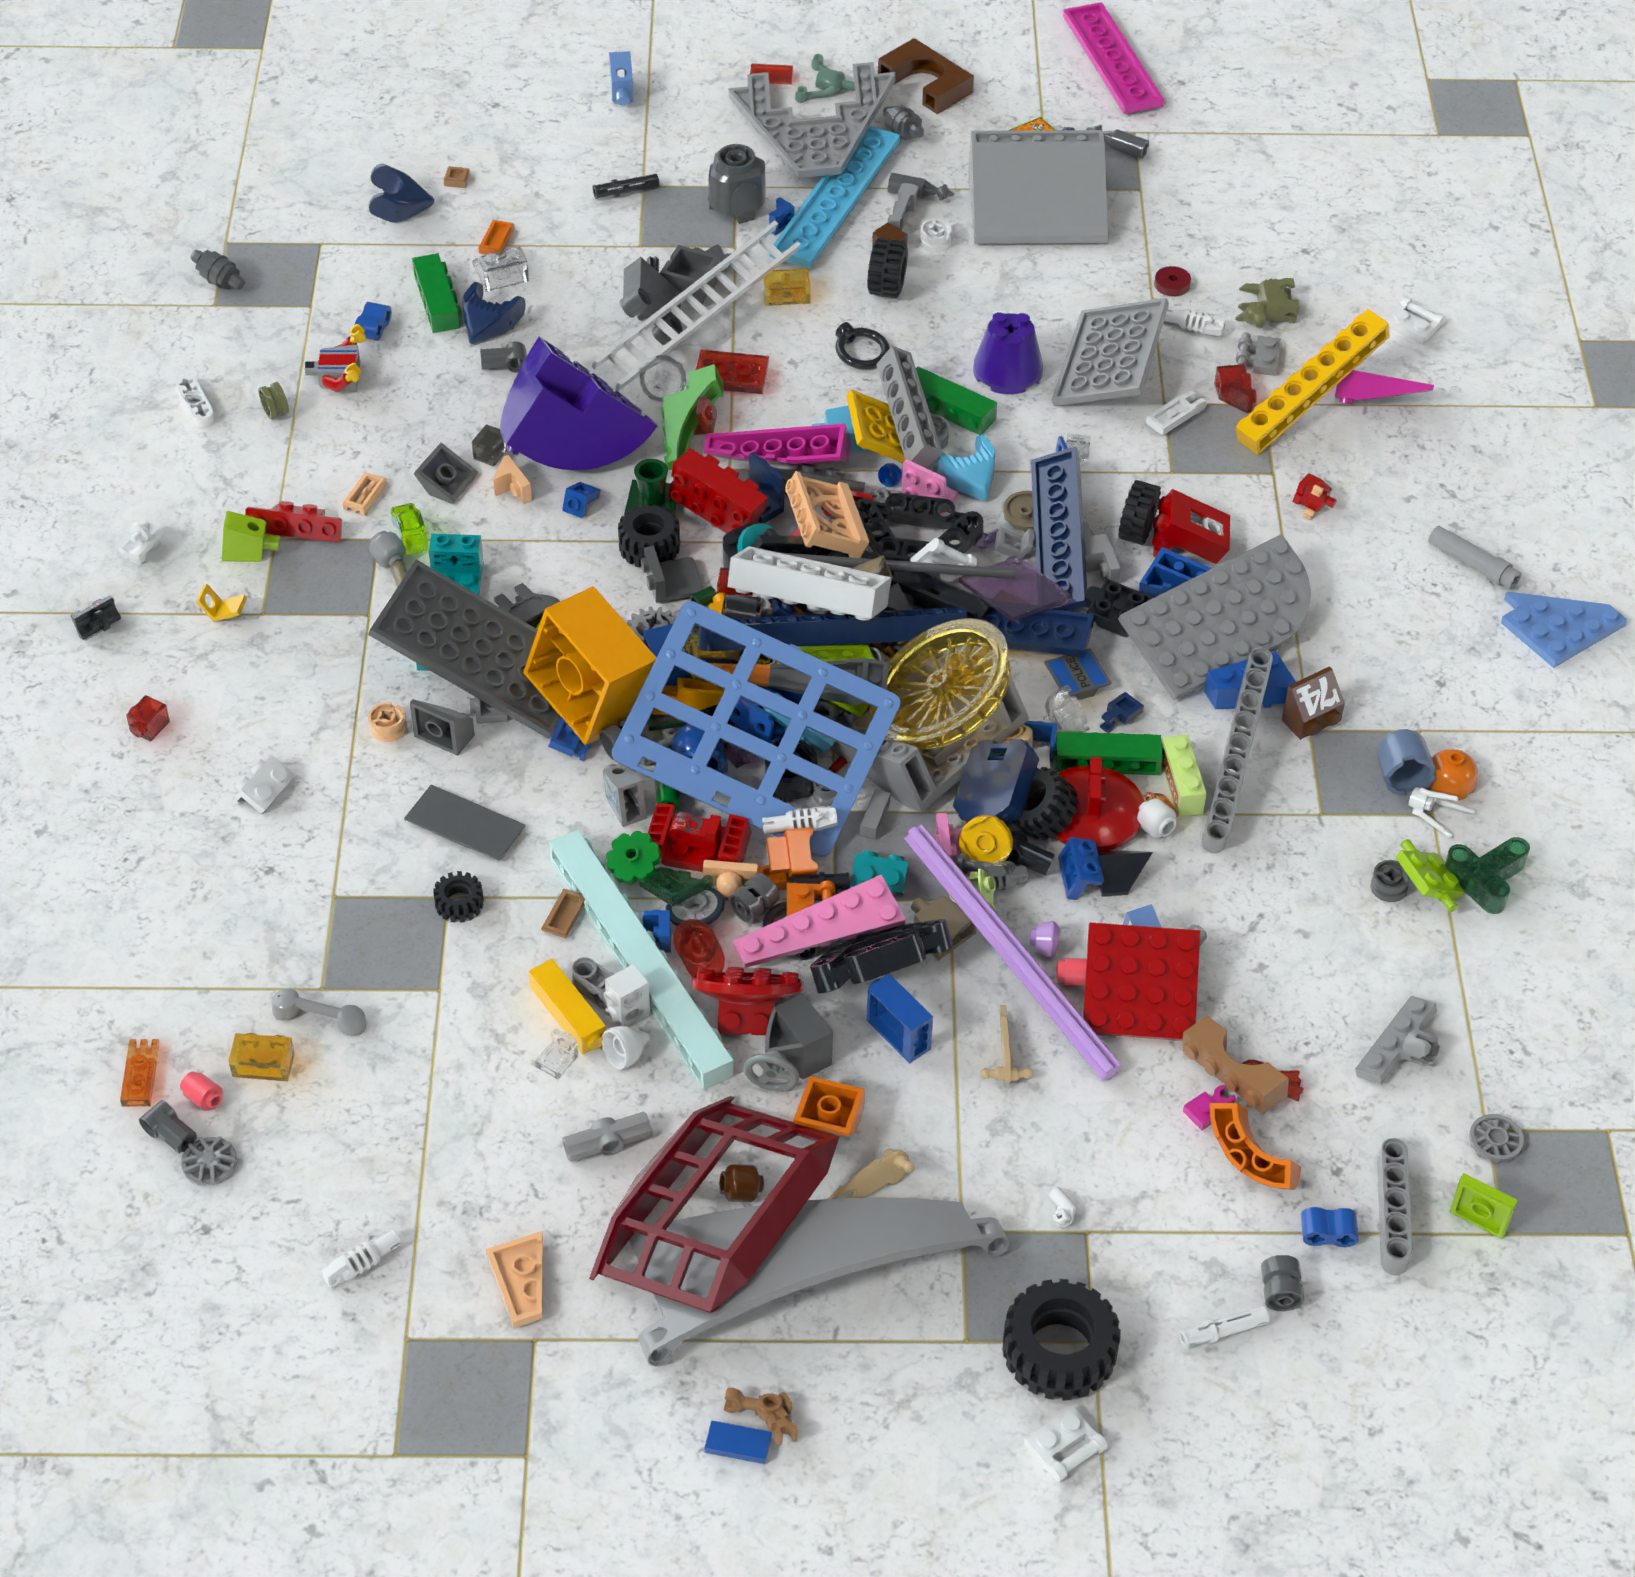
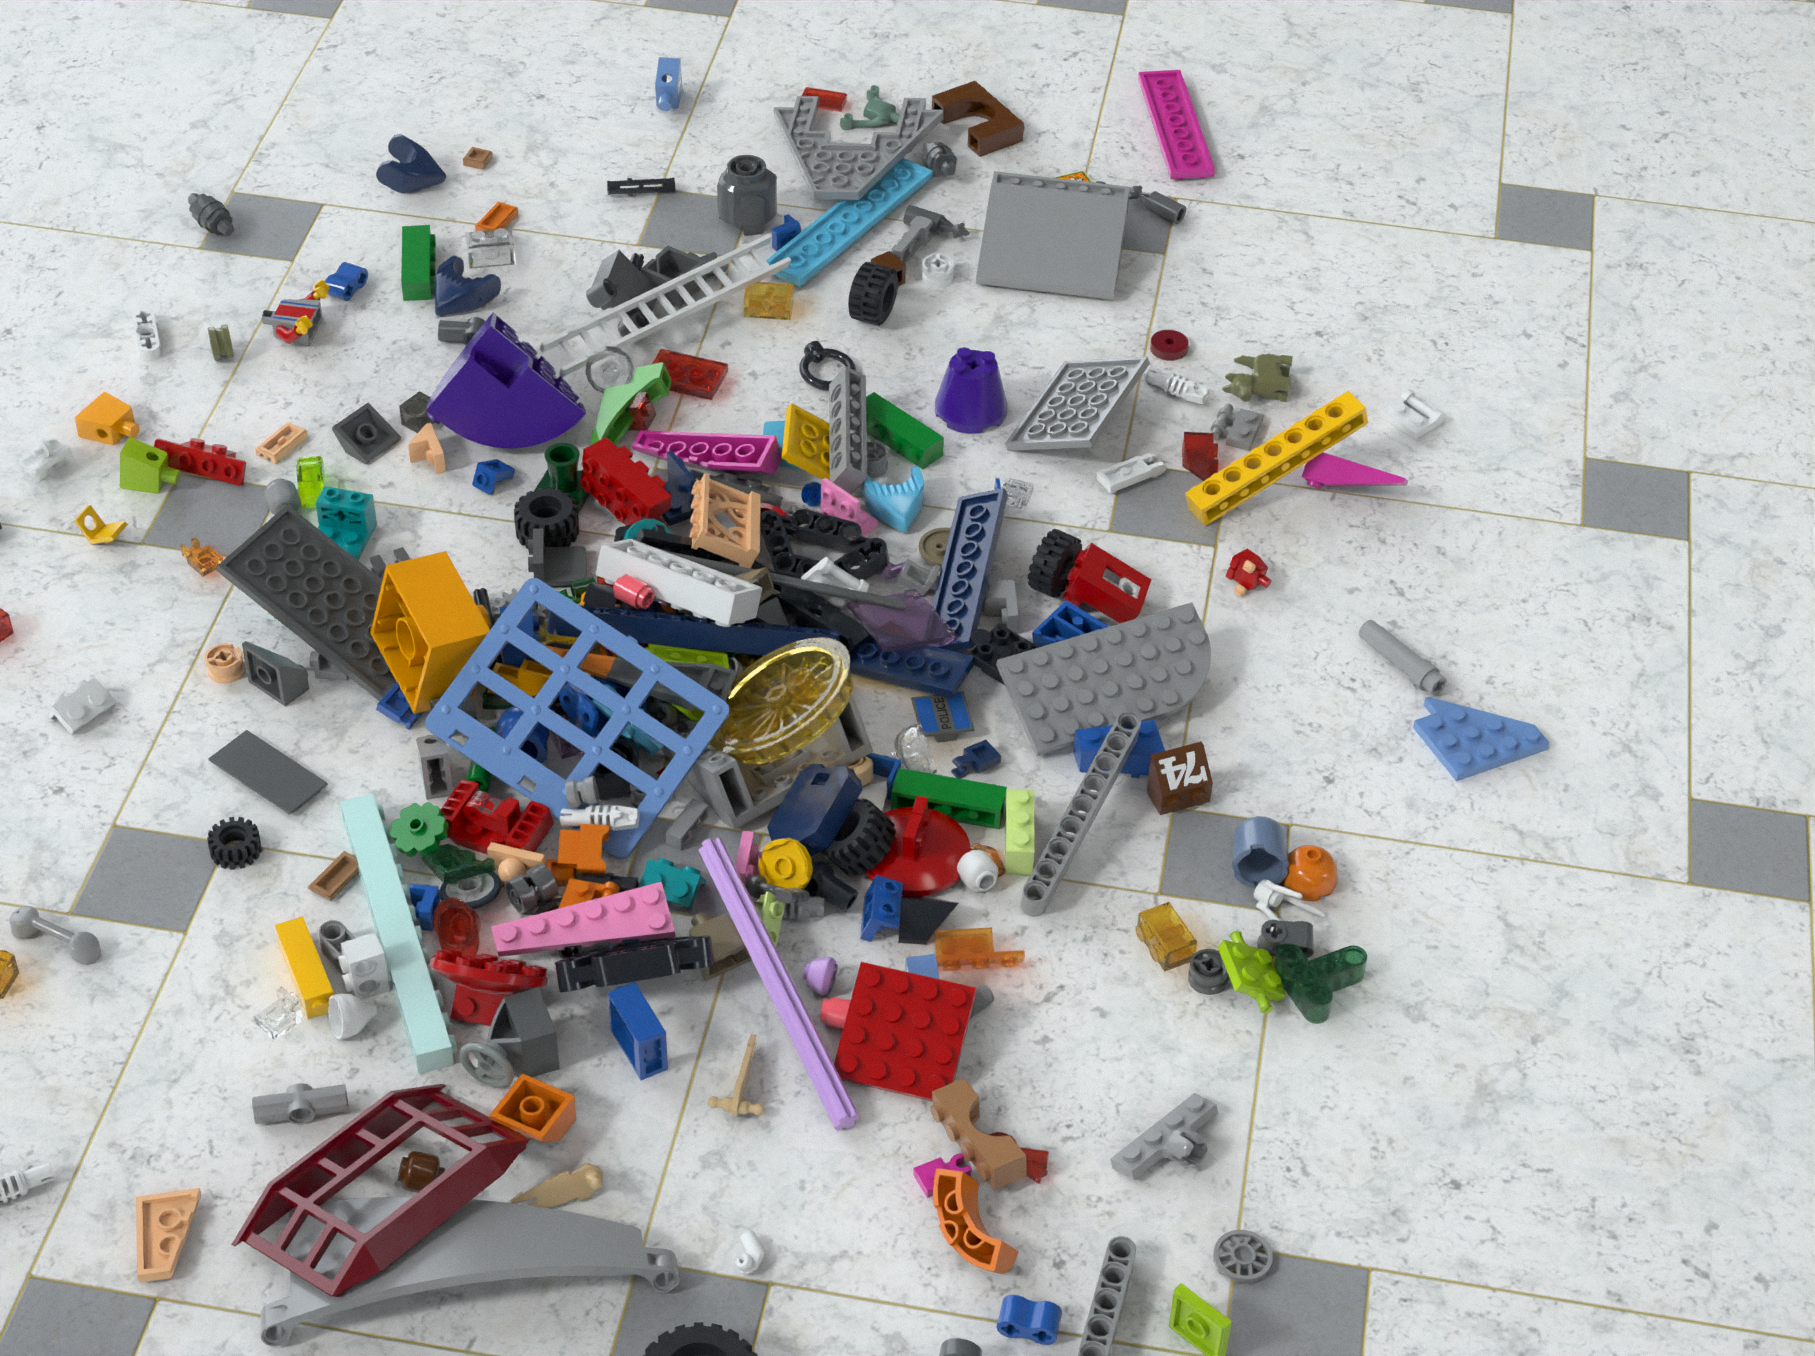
camera: 10 degrees right, 5 degrees down
none -> light orange torso [74,392,140,445]
none -> clear orange plate [180,538,223,577]
none -> light grey wheel [565,776,599,809]
none -> coral brick [613,574,655,609]
none -> clear orange bracket [911,927,1025,971]
none -> clear yellow brick [1135,902,1197,972]
none -> dark grey piece [1257,920,1314,959]

